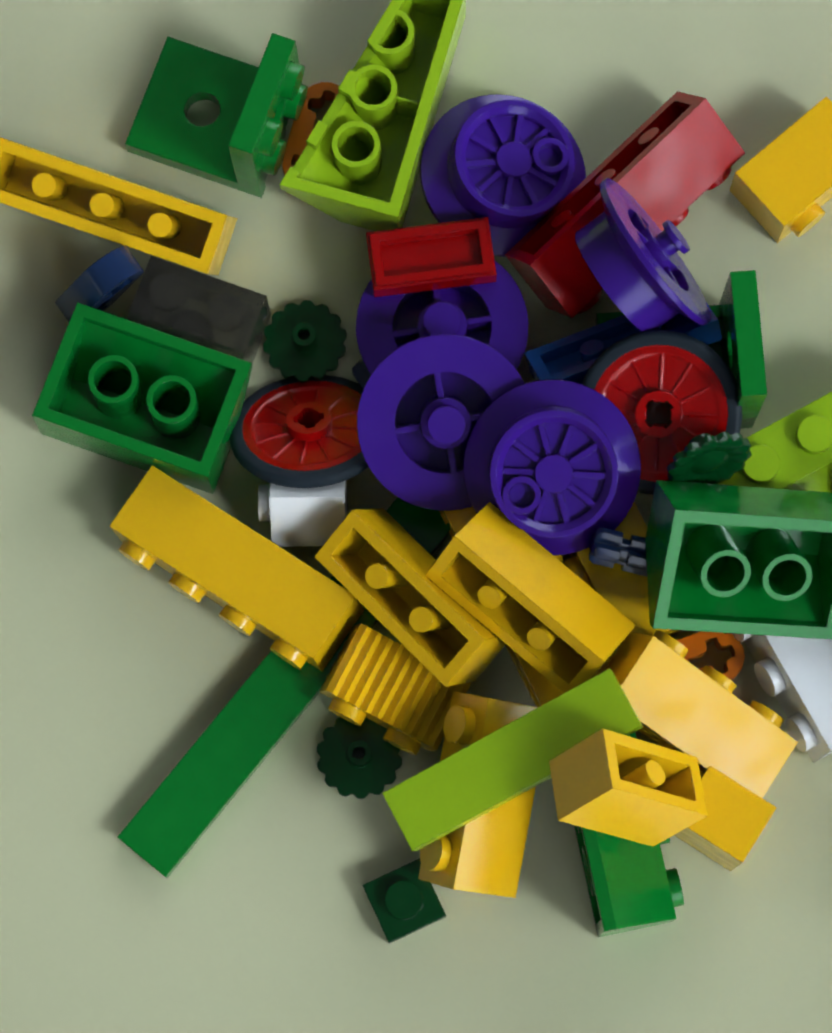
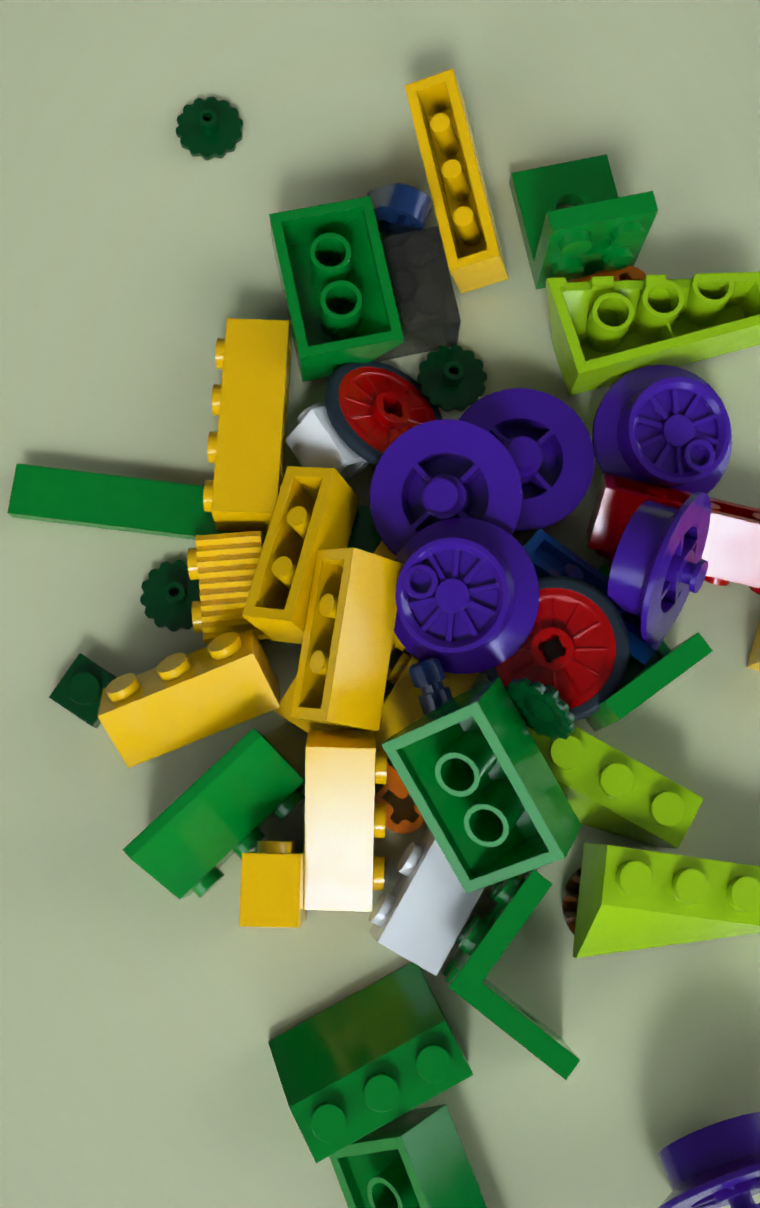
camera: 55 degrees right, 0 degrees up
red tile [366,217,497,298] -> none
lime tile [382,668,643,852] -> none
yellow brick [549,728,708,847] -> none

